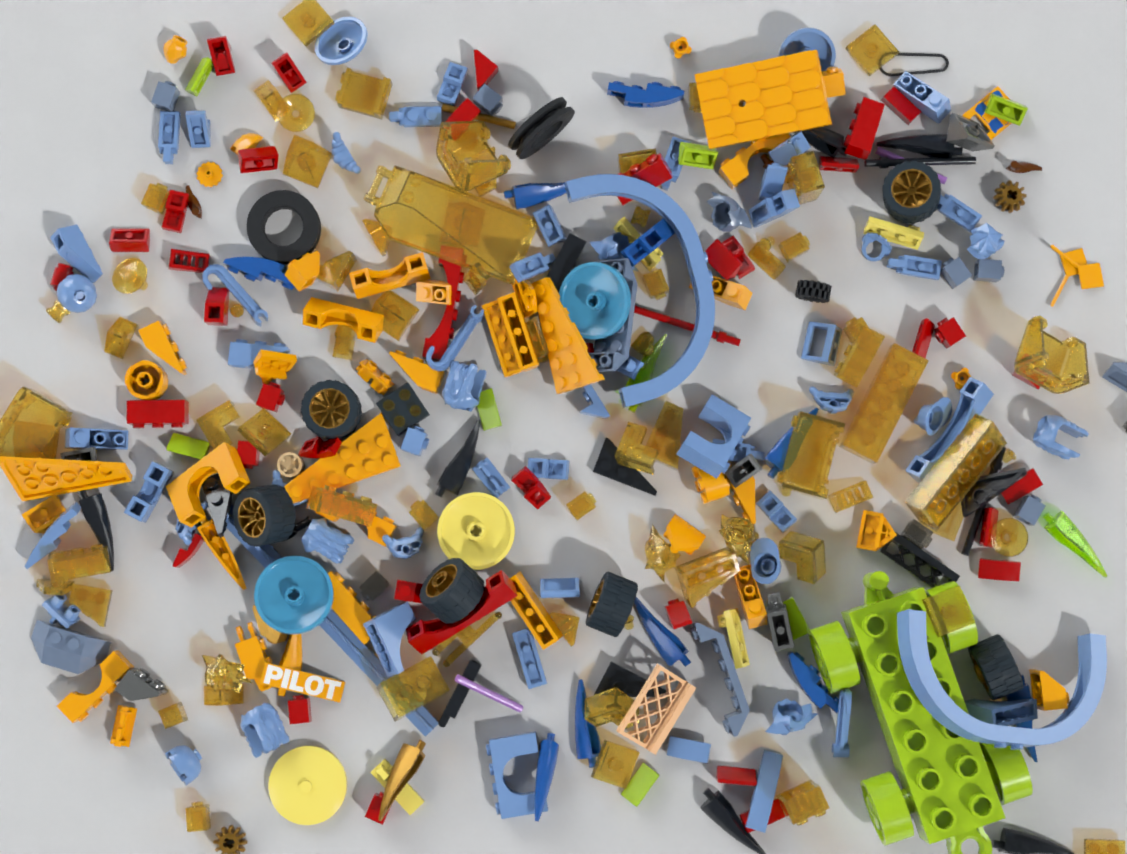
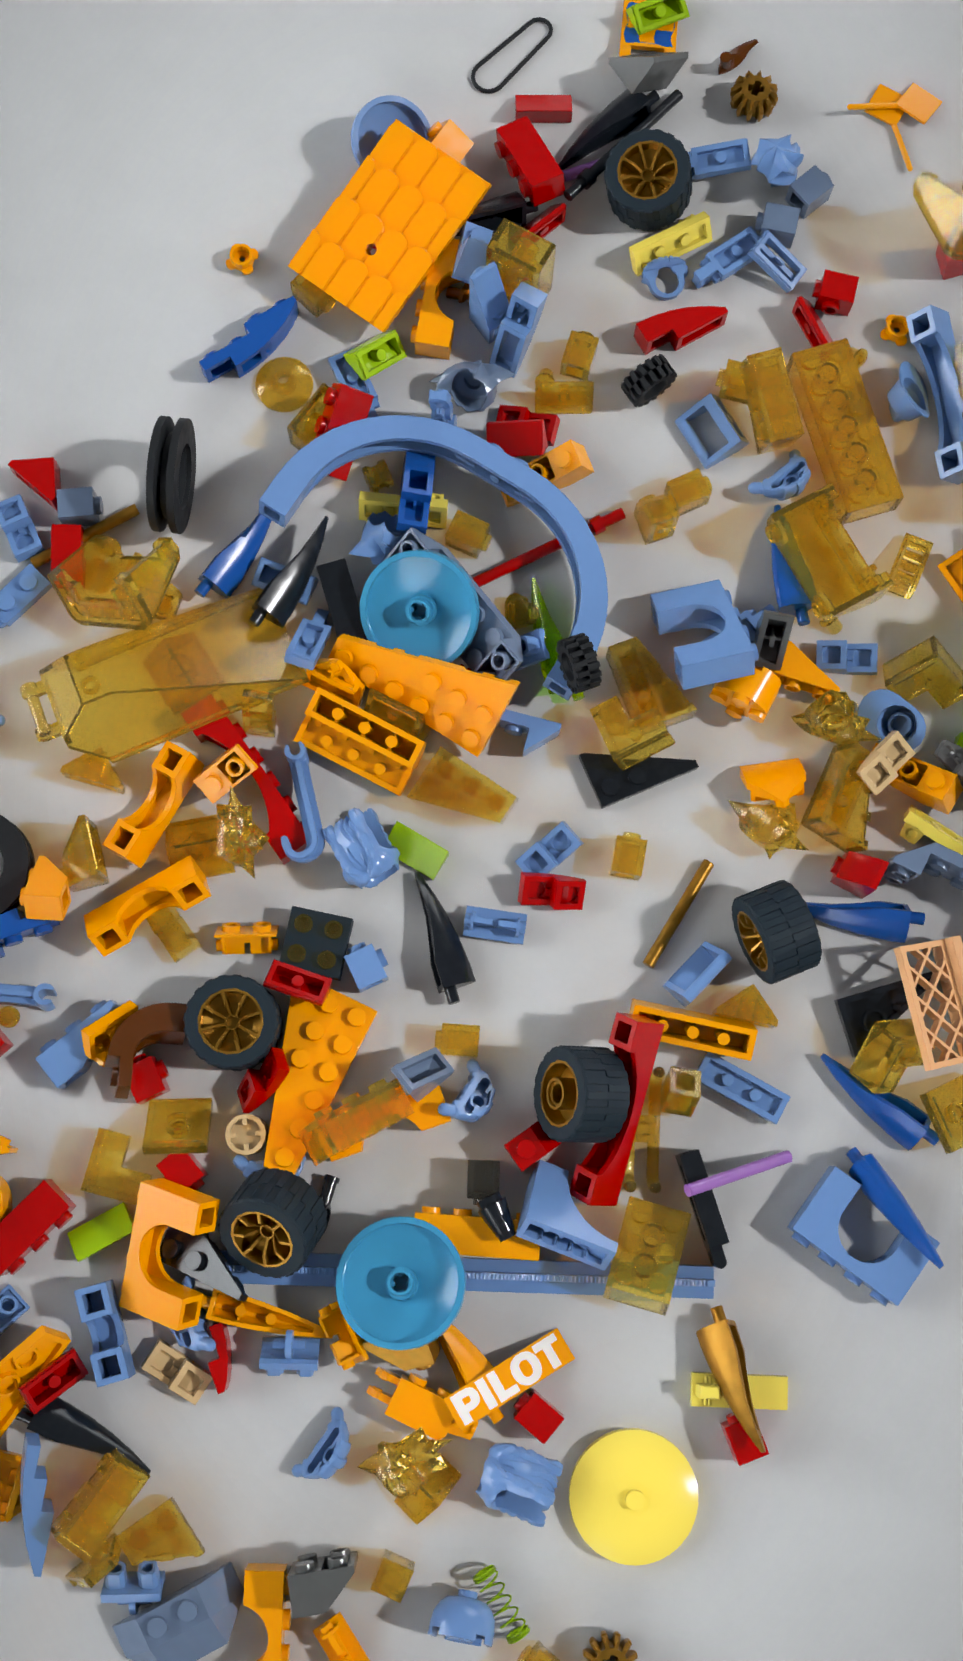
camera: 45 degrees left, 5 degrees down
medium blue piece [301,517,354,564] -> none
light orange slope [389,350,445,394] -> none
light yellow dish [437,492,515,570] -> none
clear yellow plate [845,24,899,77] -> none
medium blue slope [893,71,951,124] -> none
none -> red slope [17,1347,89,1415]
none -> reddish brown arch [105,1003,187,1099]
none -> tan slope [141,1338,213,1405]
none -> clear yellow hair [212,786,269,879]
none -> black piece [248,516,329,627]
none -> clear yellow dish [255,357,313,412]
none -> medium blue hips [259,1329,320,1377]
none -> red slope [263,959,332,1006]
none -> medium blue piece [292,1407,352,1479]
none -> light orange hinge [318,1301,369,1371]
none -> sand blue slope [391,1047,455,1103]
none -> clear yellow wedge [407,746,519,824]
none -> medium blue hinge [429,389,457,426]
none -> lime piece [473,1565,530,1644]
none -> black cone [476,1191,516,1242]
none -> black tyre [556,633,602,694]
none -> red slope [633,306,728,355]
none -> clear yellow slope [634,494,680,545]
none -> pearl gold bar [643,859,714,969]
none -> clear yellow brick [661,1066,701,1117]
none -> clear yellow brick [664,468,712,518]
none -> medium blue tile [747,230,807,293]
none -> clear yellow piece [844,347,868,369]
none -> tan slope [856,730,916,796]

